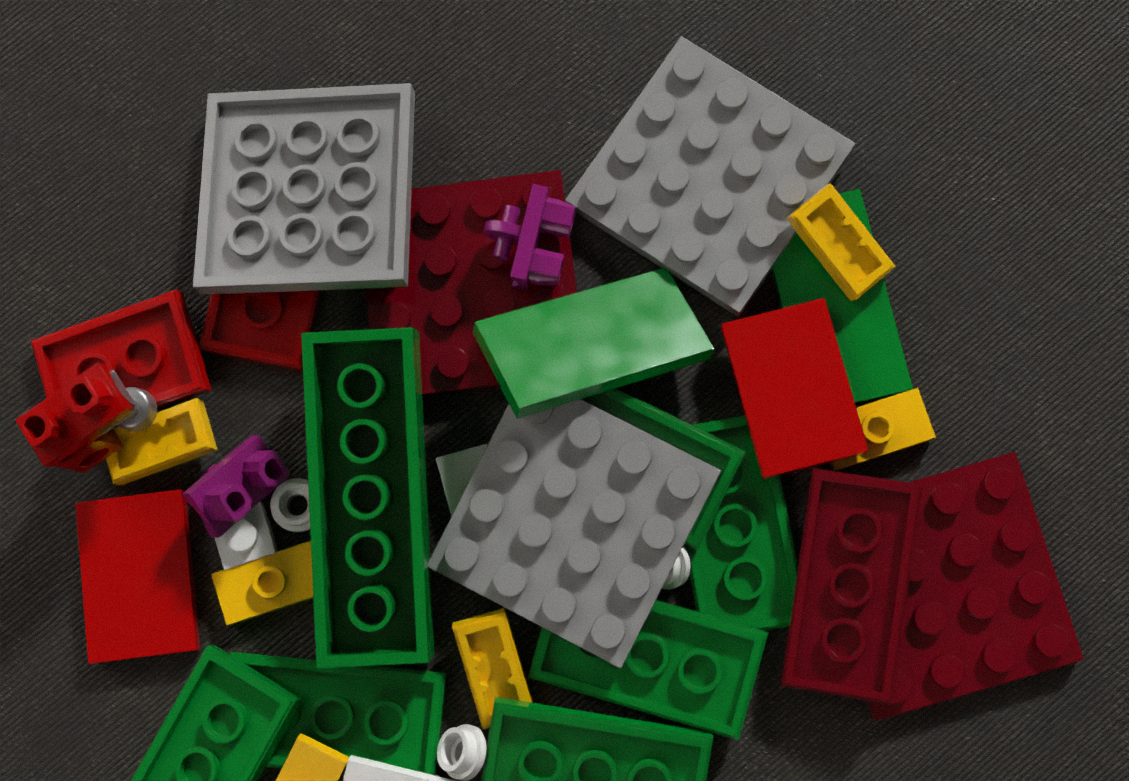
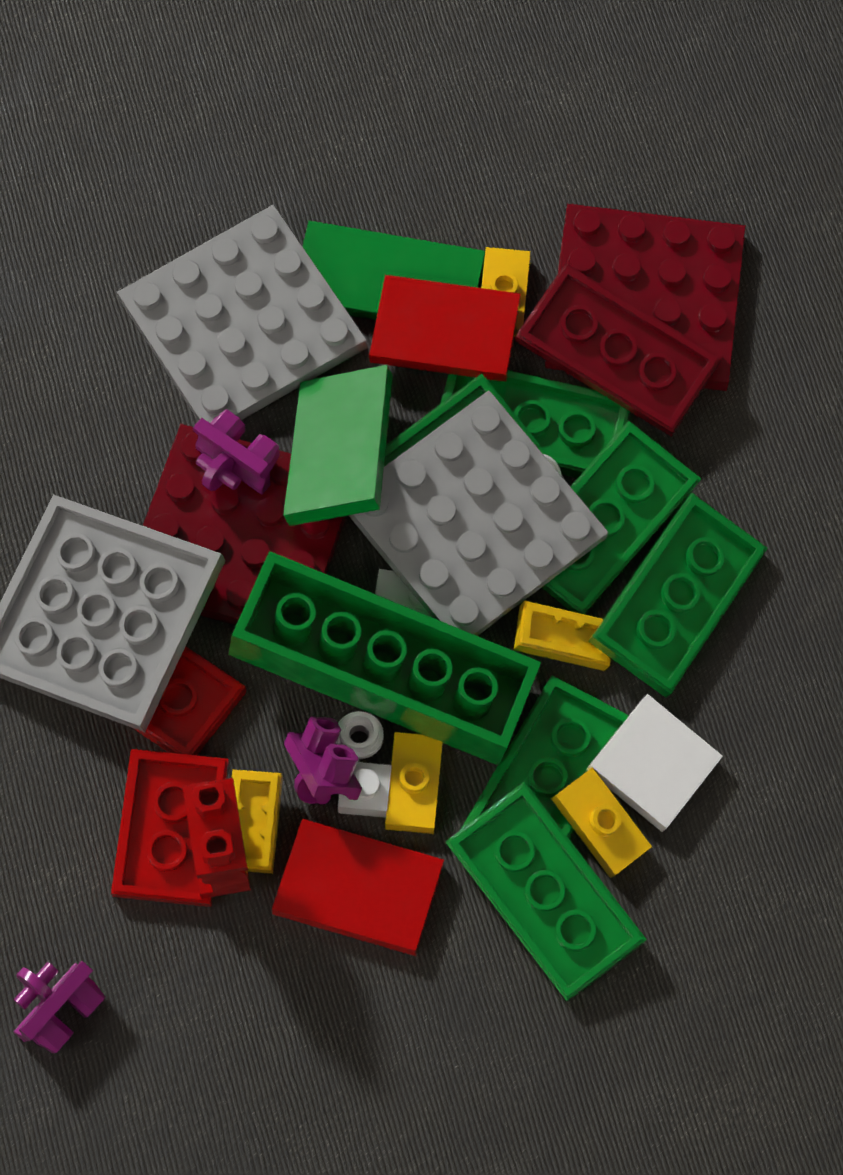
camera: 70 degrees left, 15 degrees down
white plate [437,724,487,781] -> none
yellow plate [786,183,896,301] -> none

